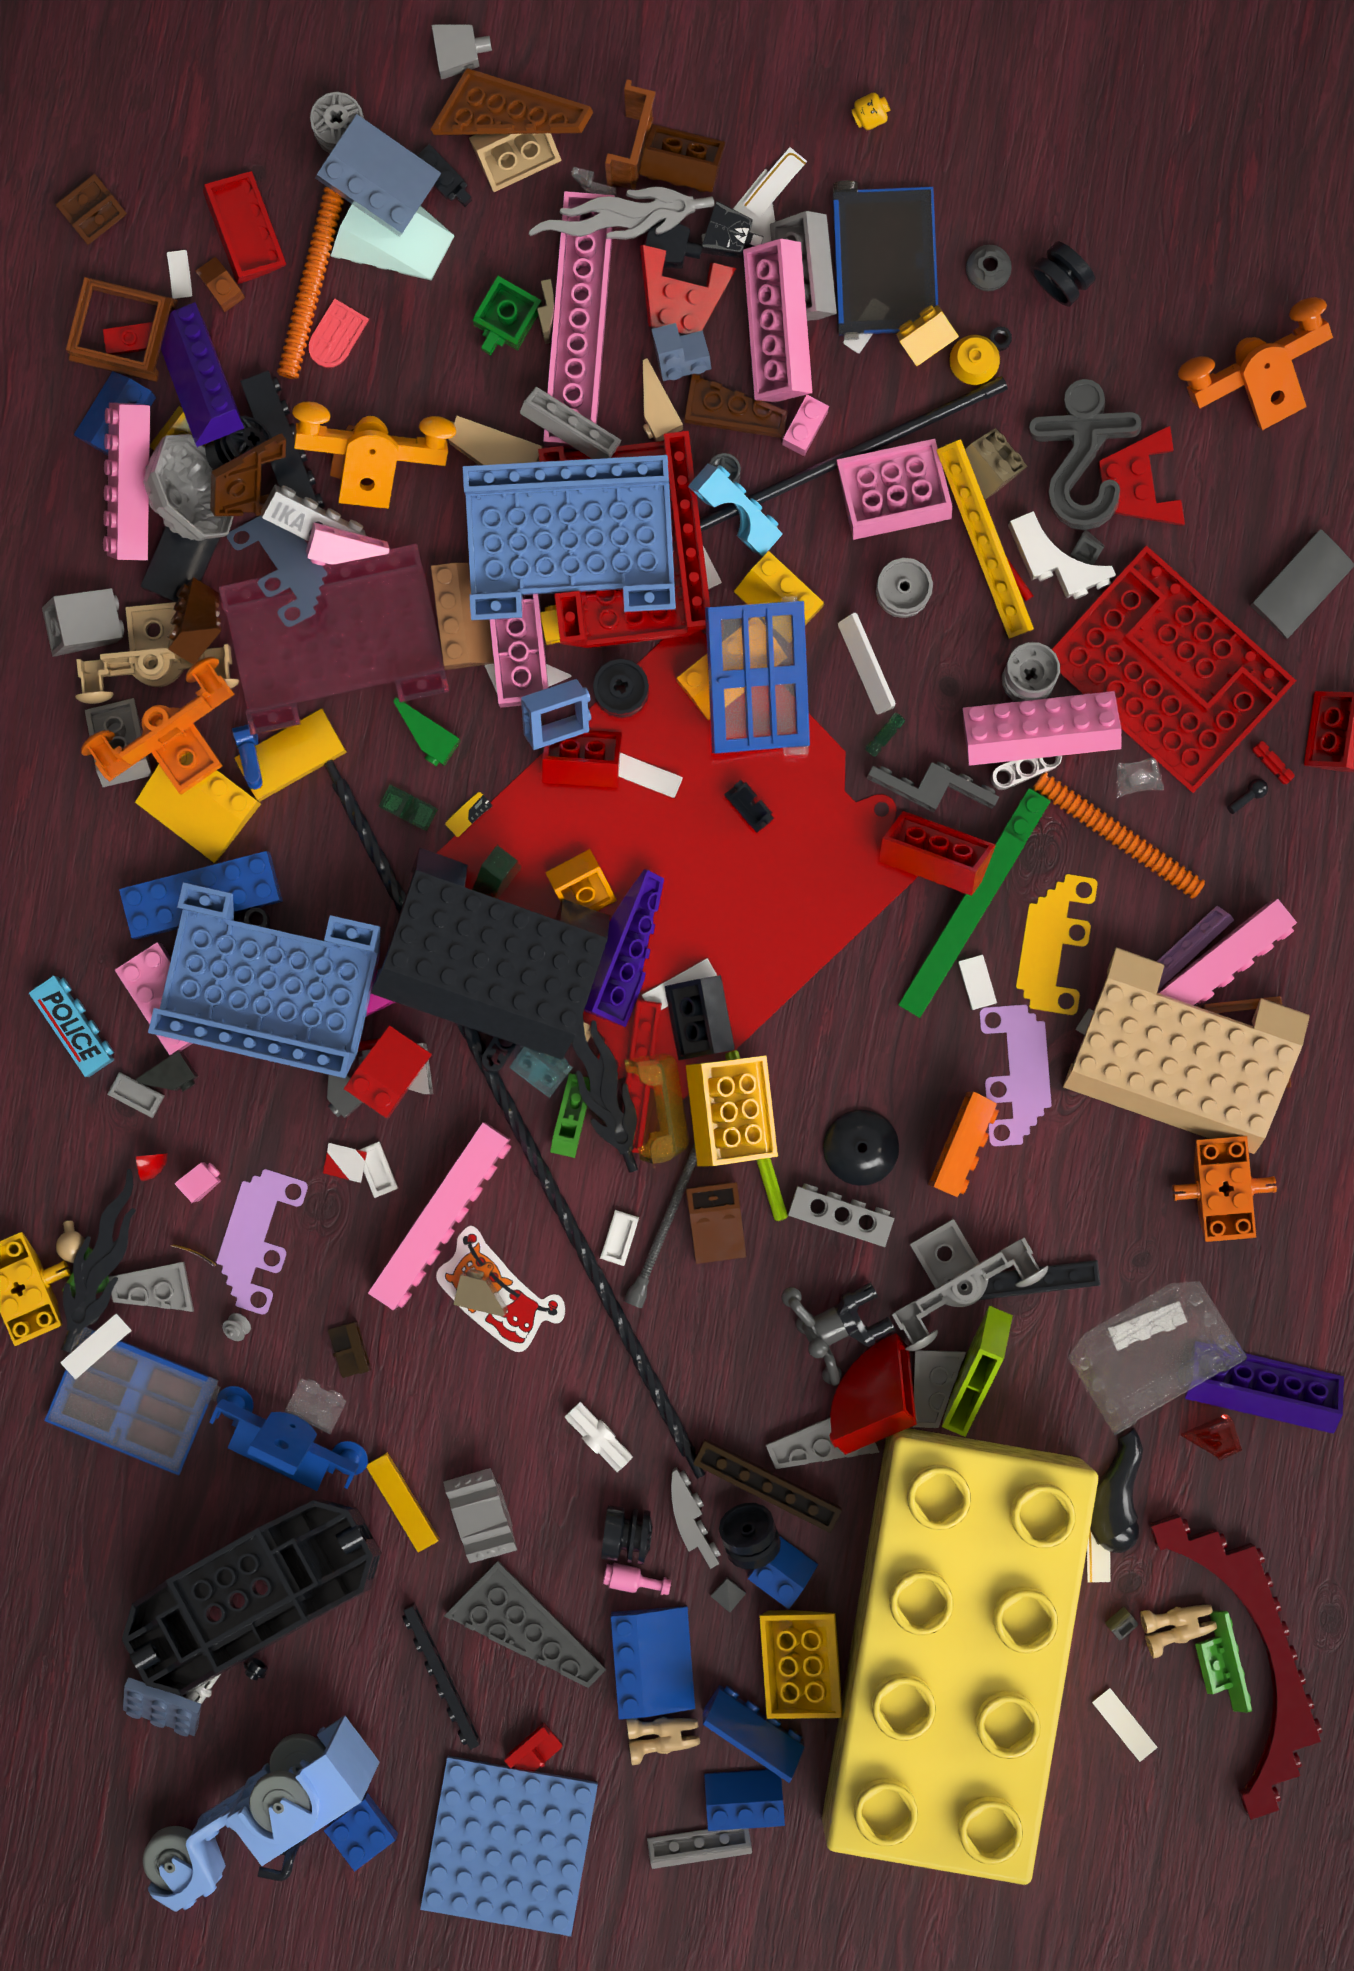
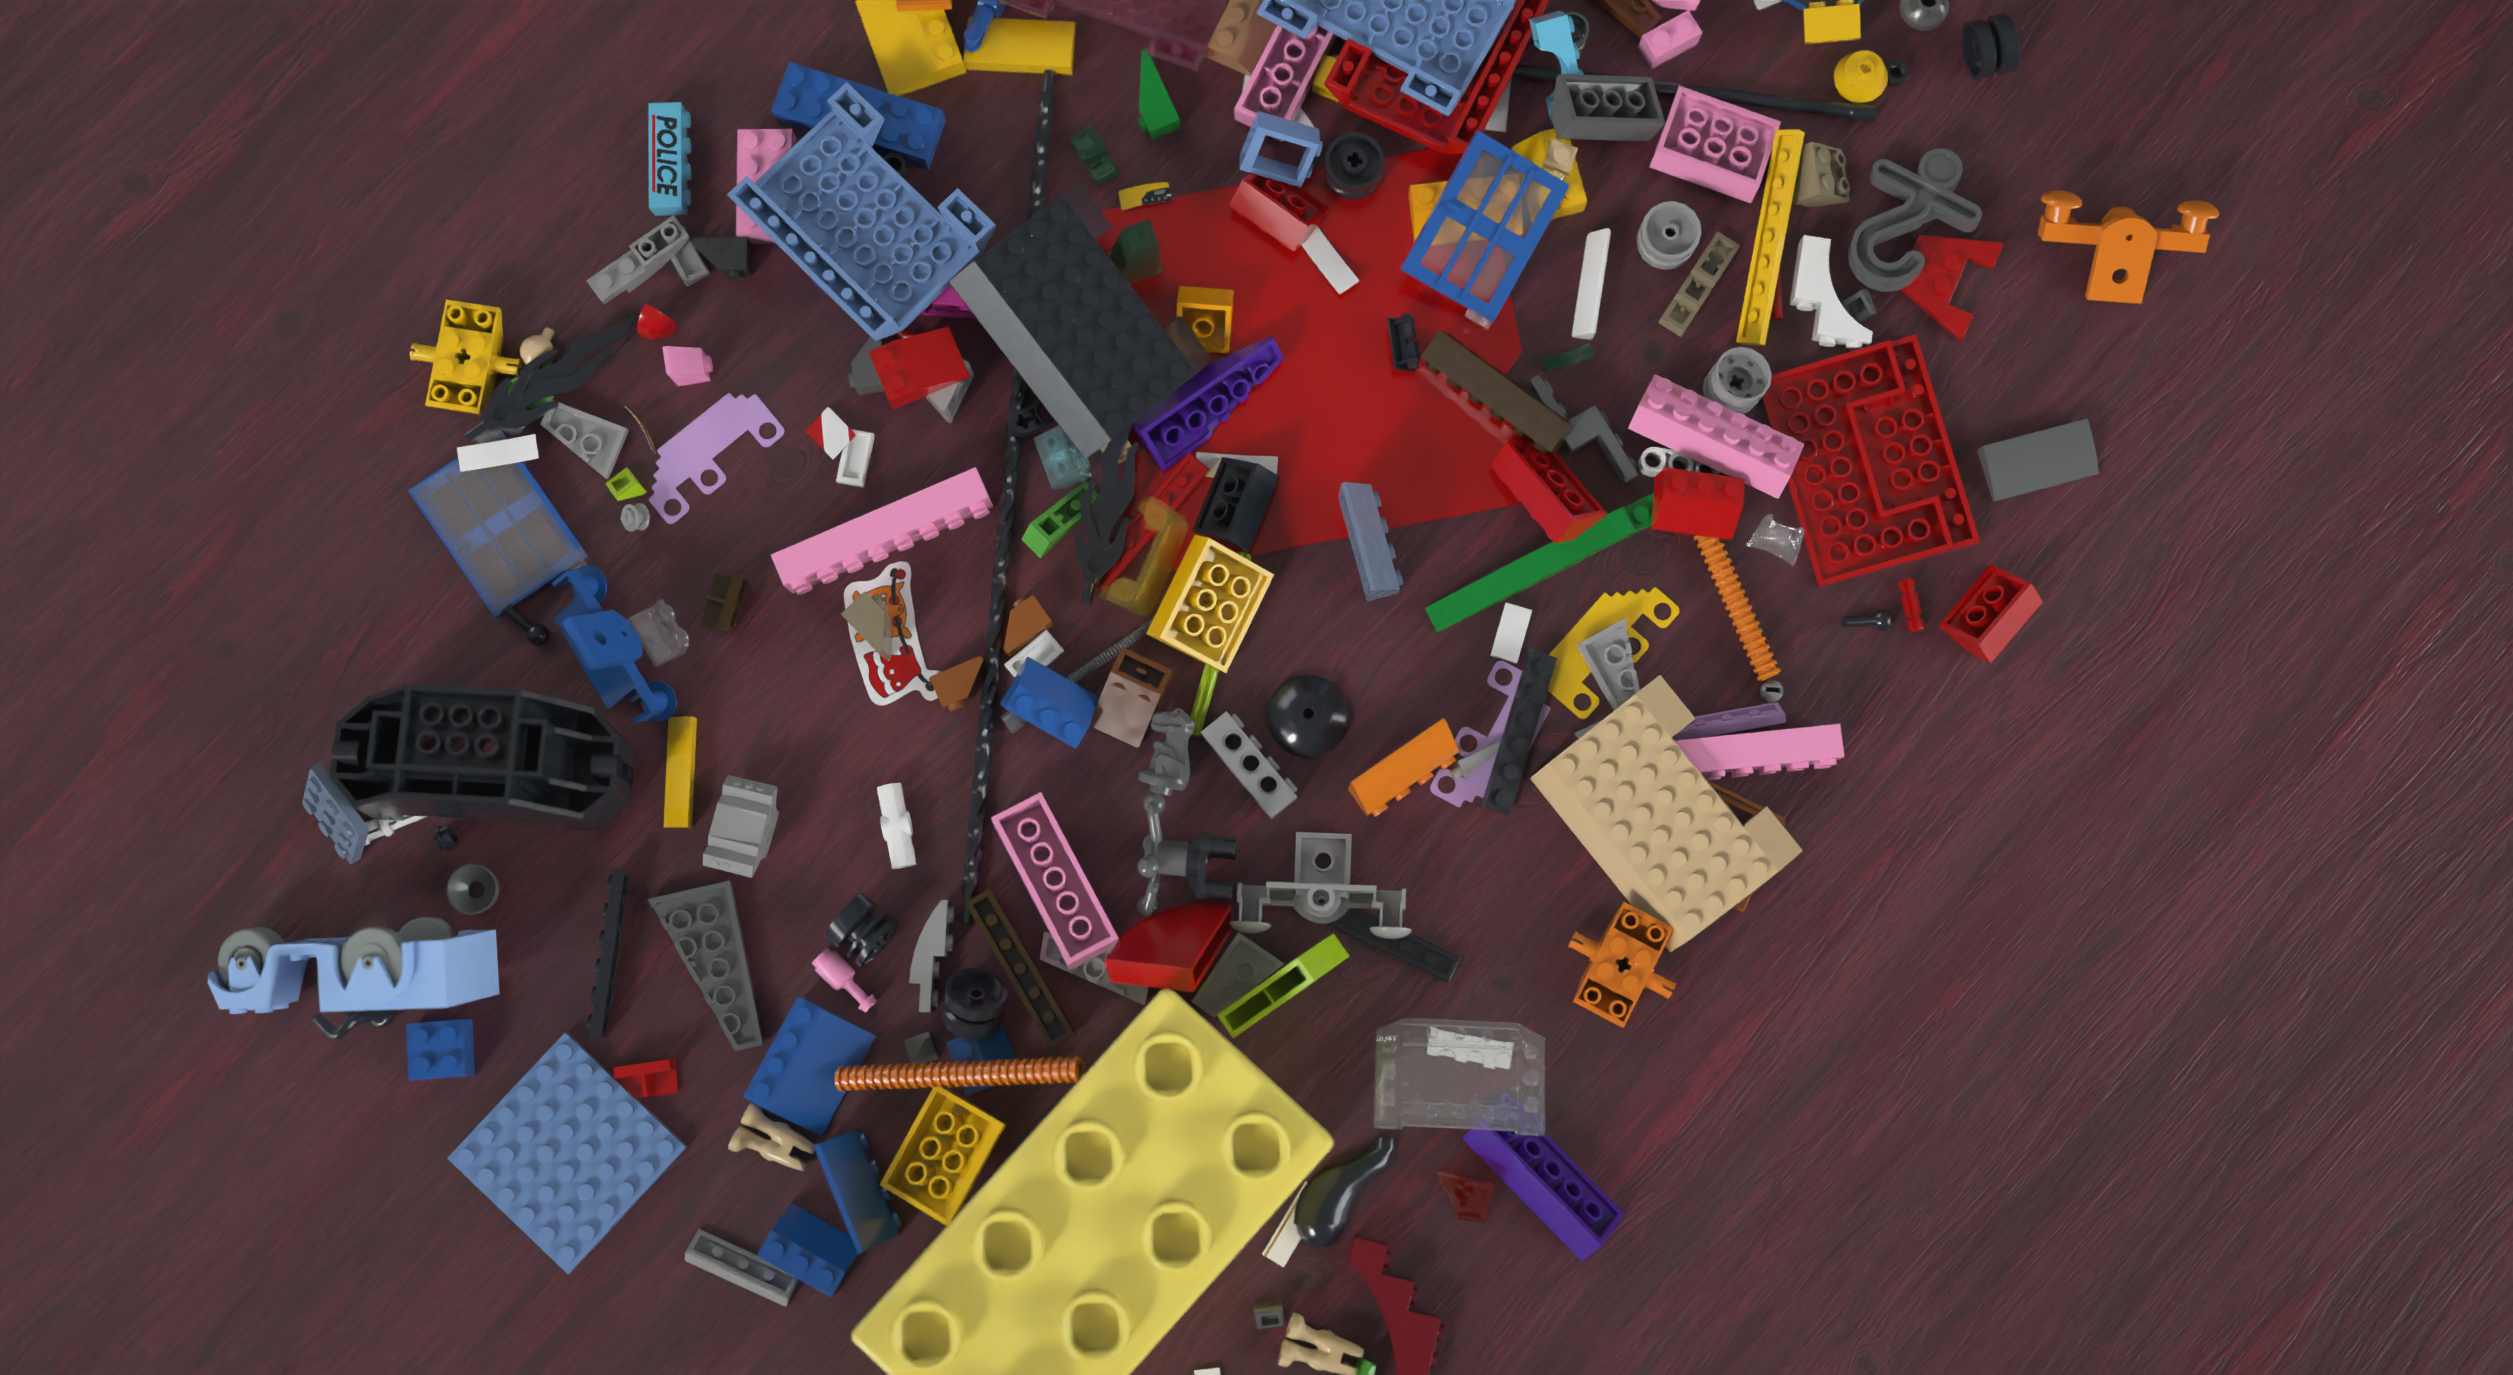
camera: 30 degrees right, 5 degrees down
none -> dark grey piece [447,864,499,915]
none -> black bar [501,604,549,645]
none -> light grey slope [586,215,690,305]
none -> lime slope [605,467,646,501]
none -> orange piece [835,1057,1084,1091]
none -> dark orange slope [929,656,984,712]
none -> bright pink brick [991,792,1119,970]
none -> blue slope [1000,656,1099,749]
none -> dark orange slope [1004,595,1054,657]
none -> dark grey animal [1138,708,1195,796]
none -> sand blue slope [1338,482,1403,601]
none -> dark brown brick [1421,330,1575,454]
none -> light grey piece [1449,740,1501,781]
none -> black plate [1481,649,1557,815]
none -> tan plate [1543,139,1578,176]
none -> dark grey slope [1551,74,1665,141]
none -> light grey wing [1576,618,1640,711]
none -> red slope [1651,467,1745,540]
none -> dark tan slope [1658,231,1740,337]
none -> light grey hinge [1760,680,1783,703]

